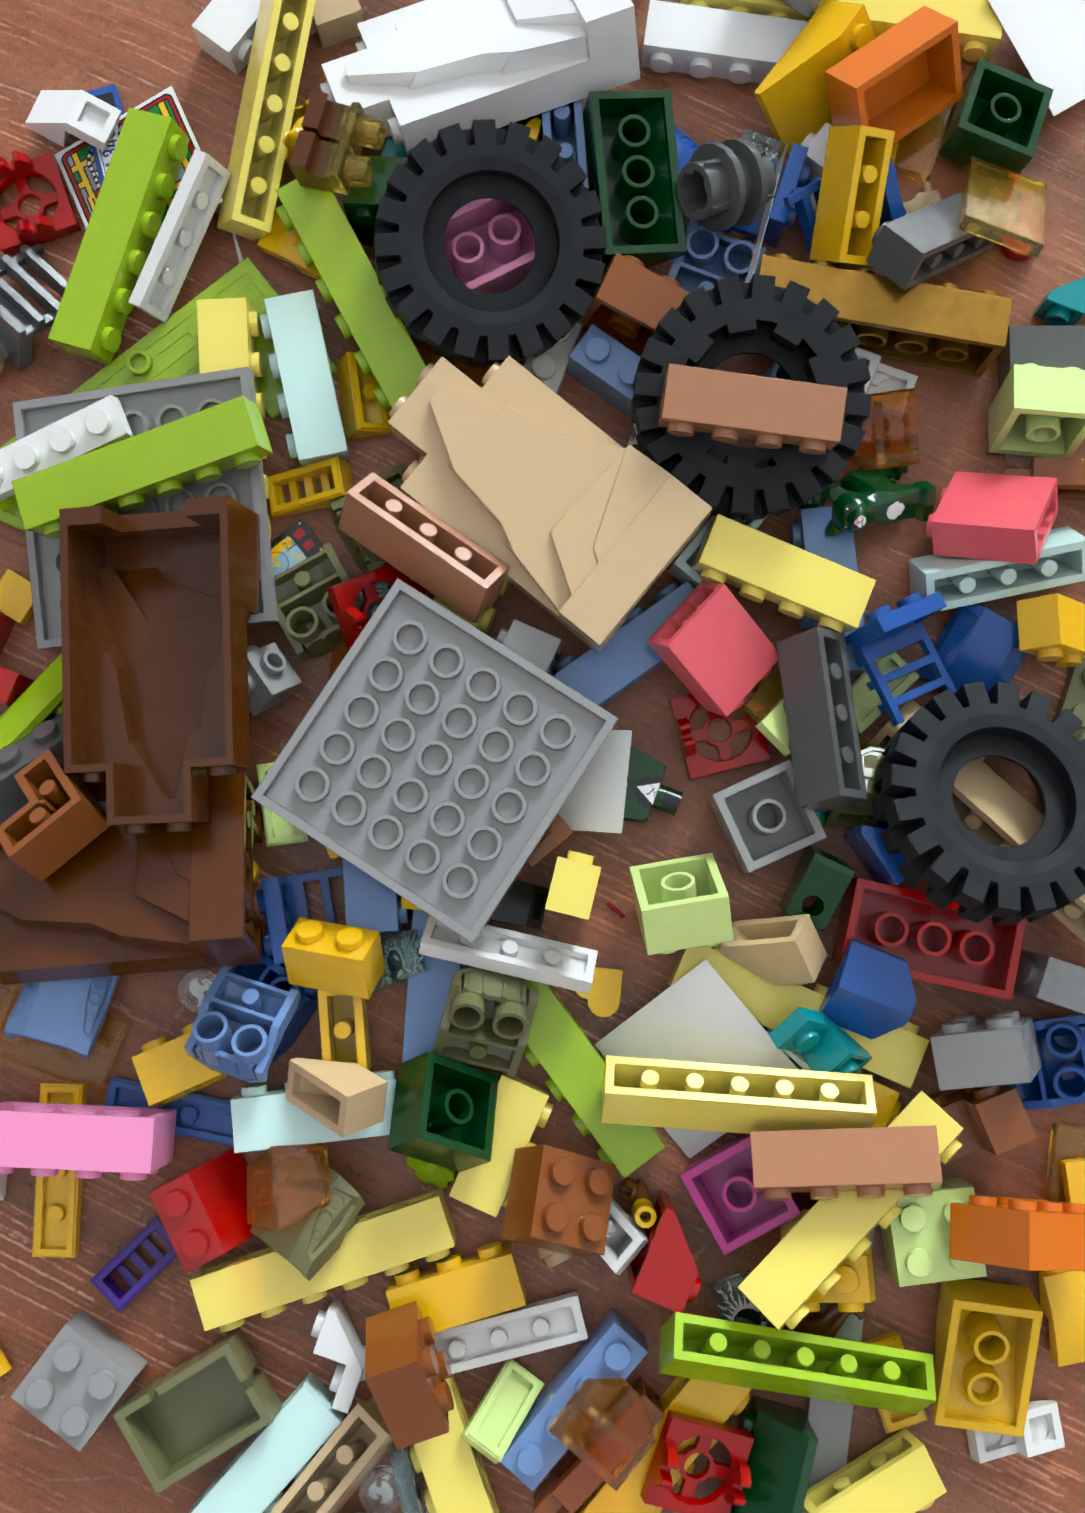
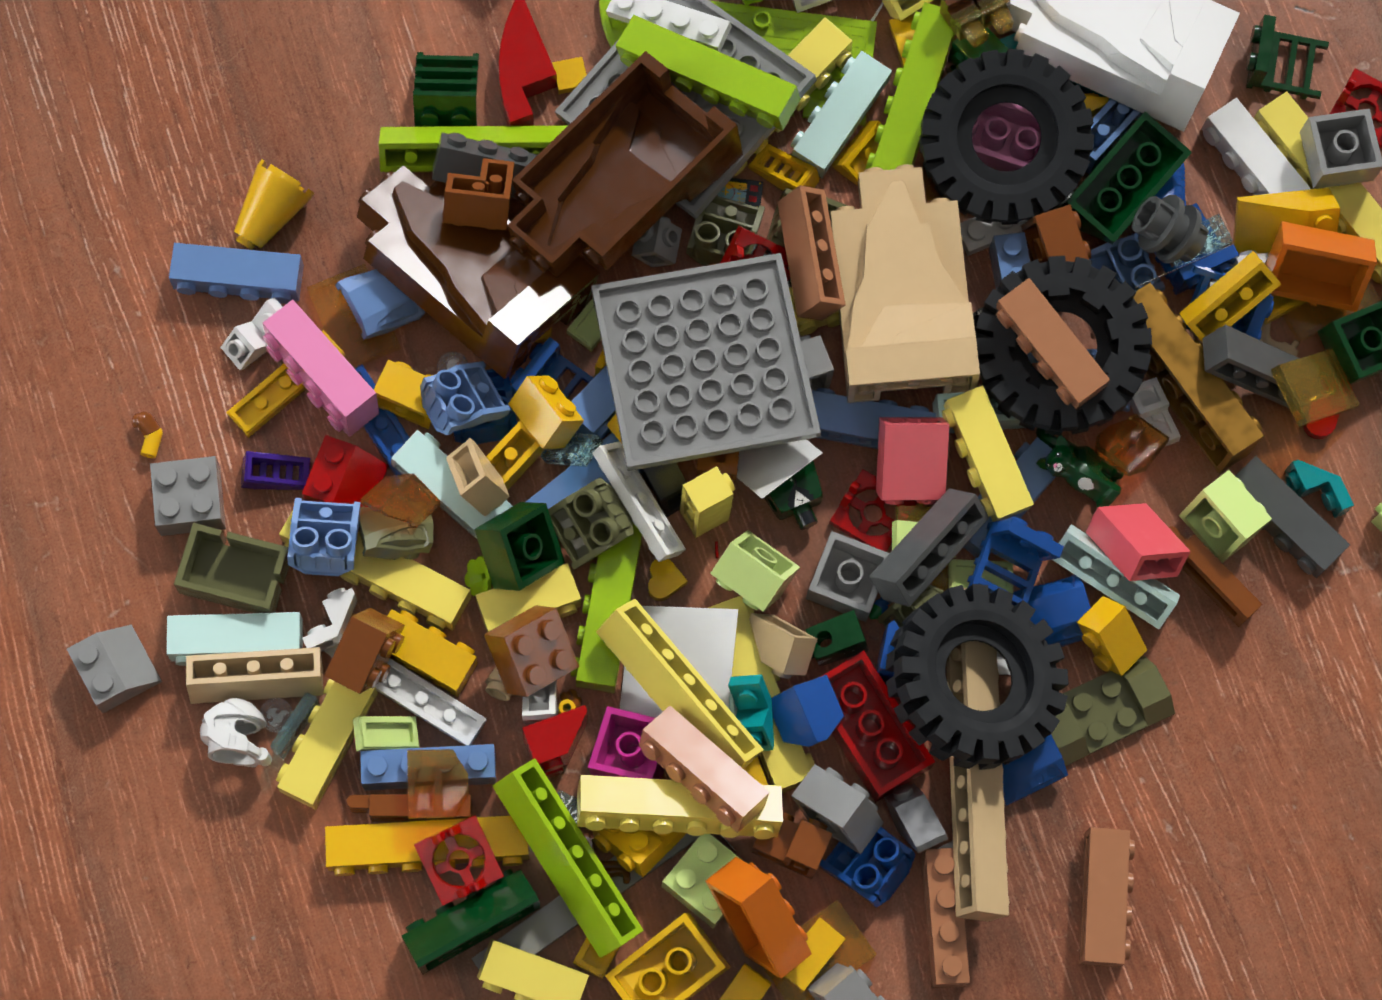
camera: 35 degrees right, 10 degrees down
none -> medium blue slope [287,498,361,576]

